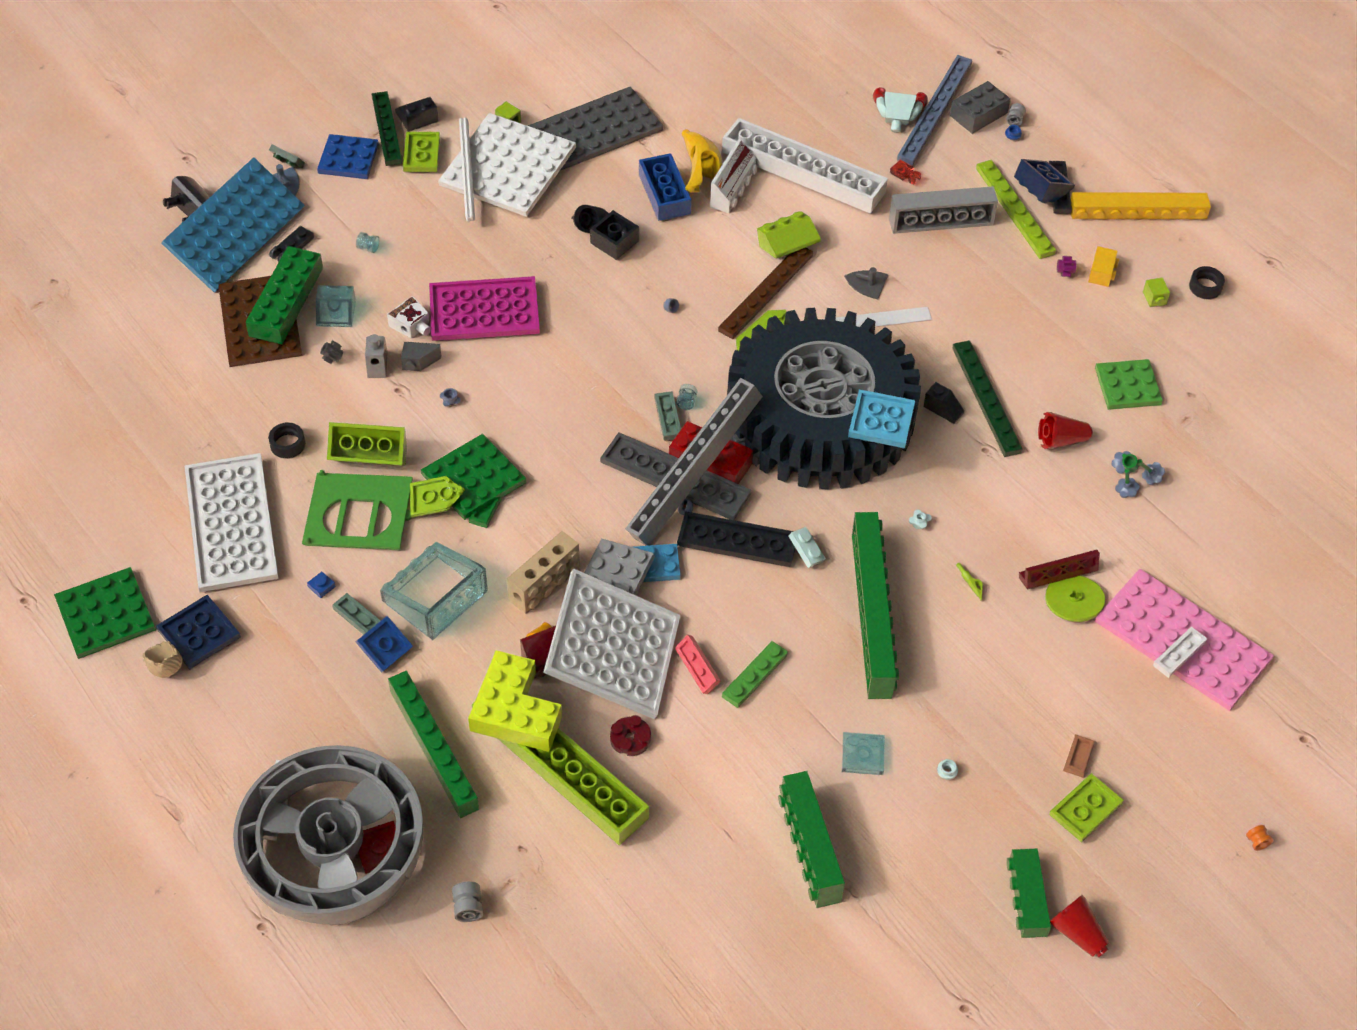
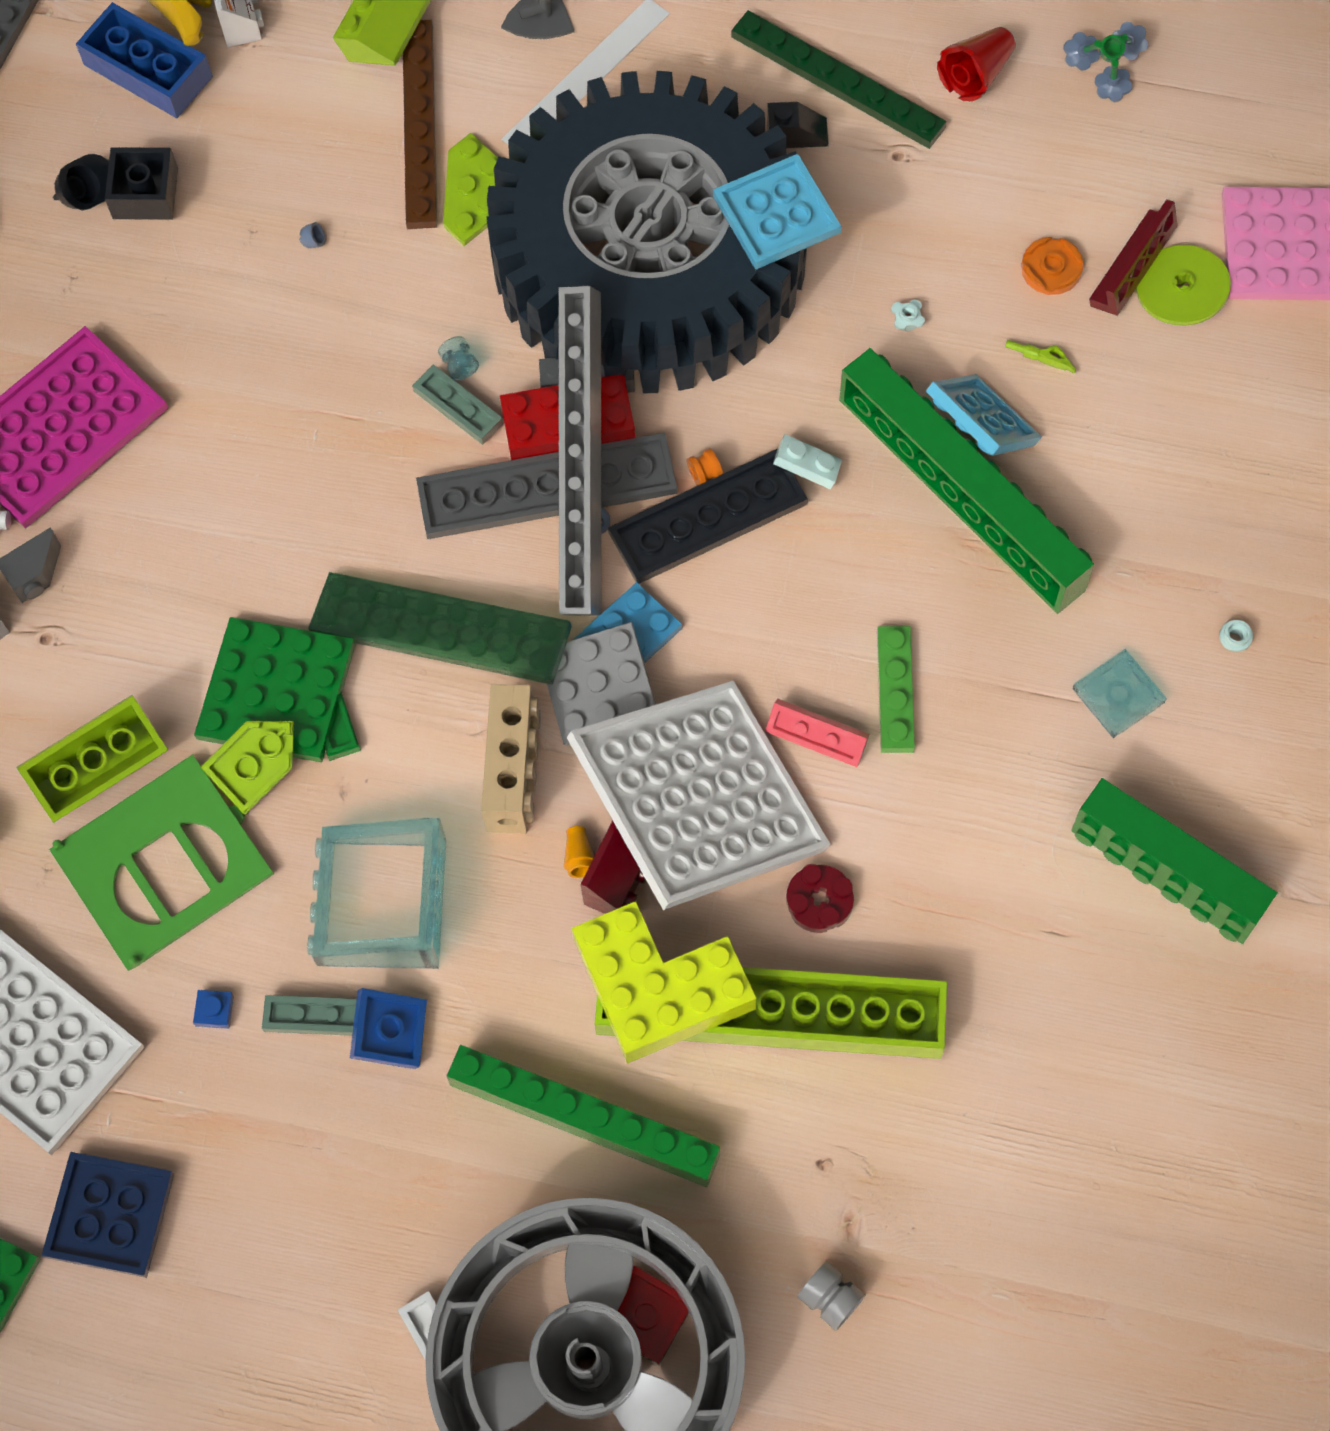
camera: 35 degrees left, 15 degrees up
tan hair [143,641,183,678] -> none
sand blue plate [440,388,461,407] -> none
none -> clear green plate [308,572,572,685]
none -> orange wheel [686,448,723,486]
none -> medium azure plate [926,374,1042,456]
none -> orange tile [1021,237,1083,295]

